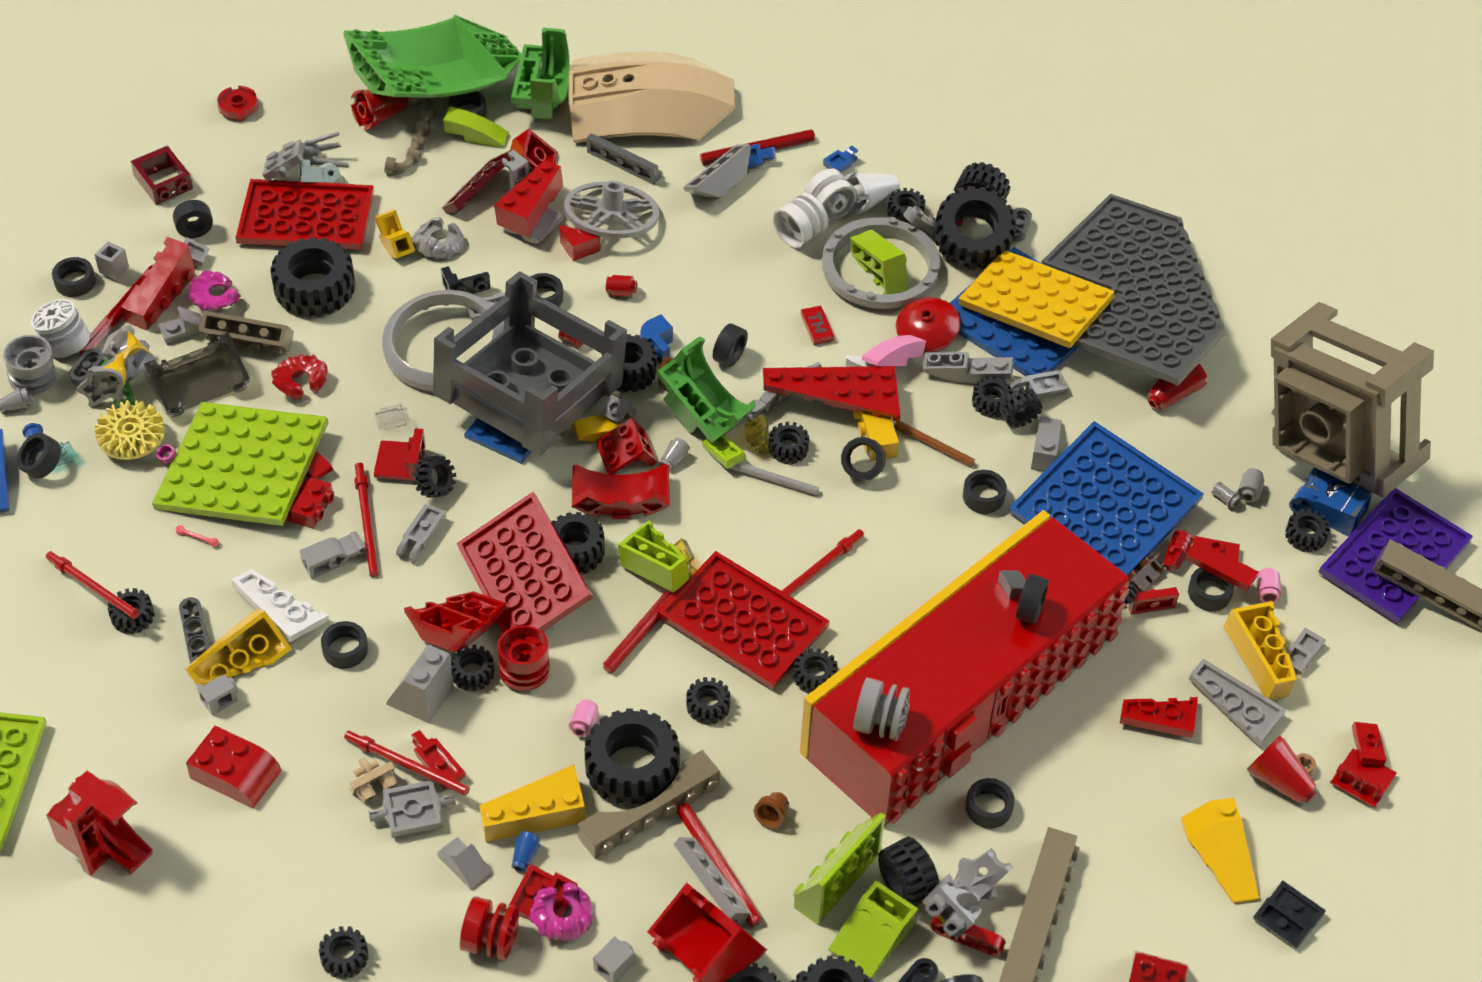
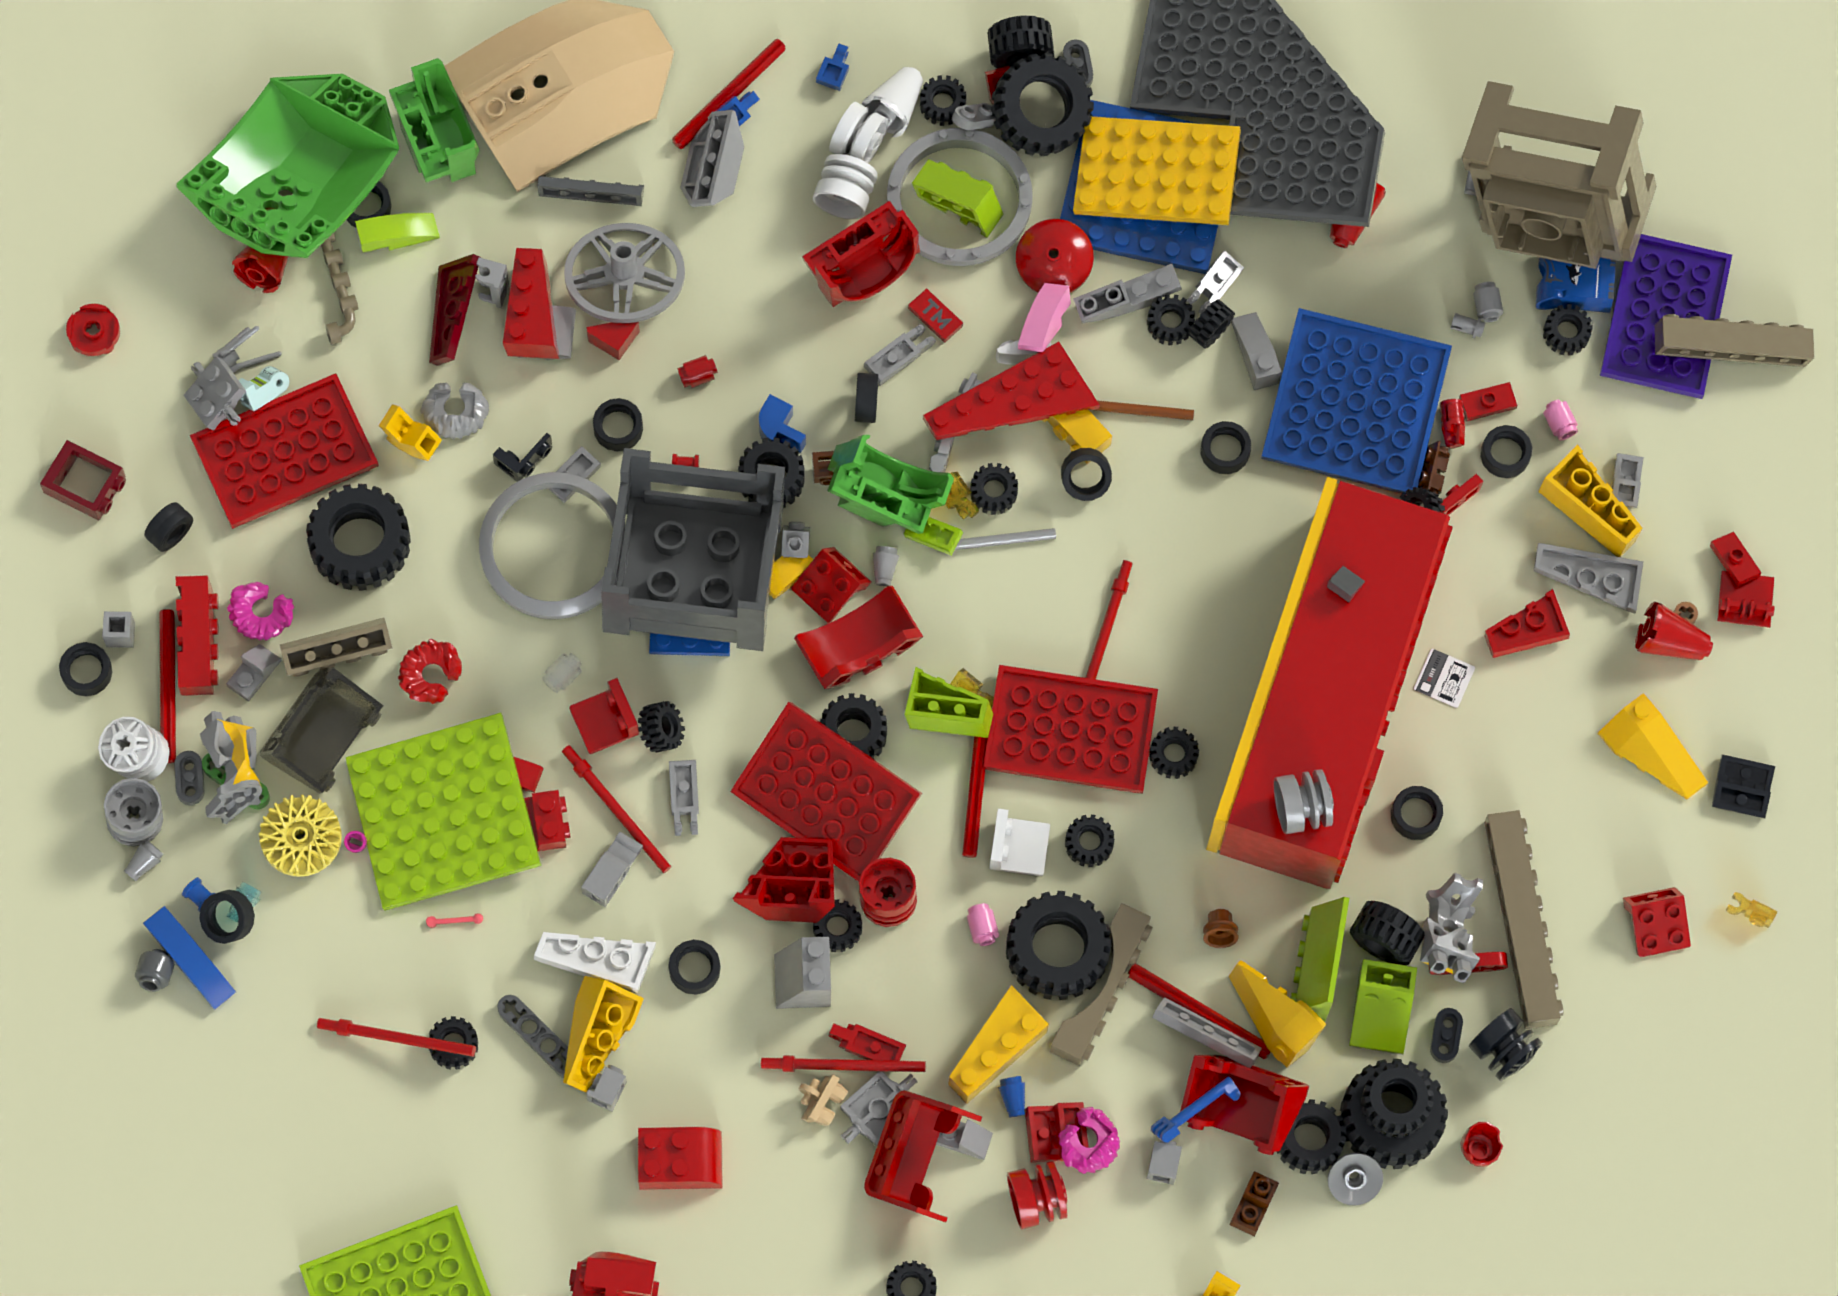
camera: 30 degrees left, 20 degrees up
light grey bracket [184,237,210,268] -> none
red slope [510,128,558,170] -> none
black tyre [1016,574,1049,624] -> none
red tile [1184,540,1259,591] -> none
none -> red piece [802,201,920,307]
none -> light grey hinge [864,324,936,386]
none -> red windscreen [864,1090,982,1223]
none -> white bracket [990,809,1050,876]
none -> blue hinge [1151,1076,1241,1143]
none -> yellow wedge [1228,960,1327,1068]
none -> sticker [1414,649,1475,708]

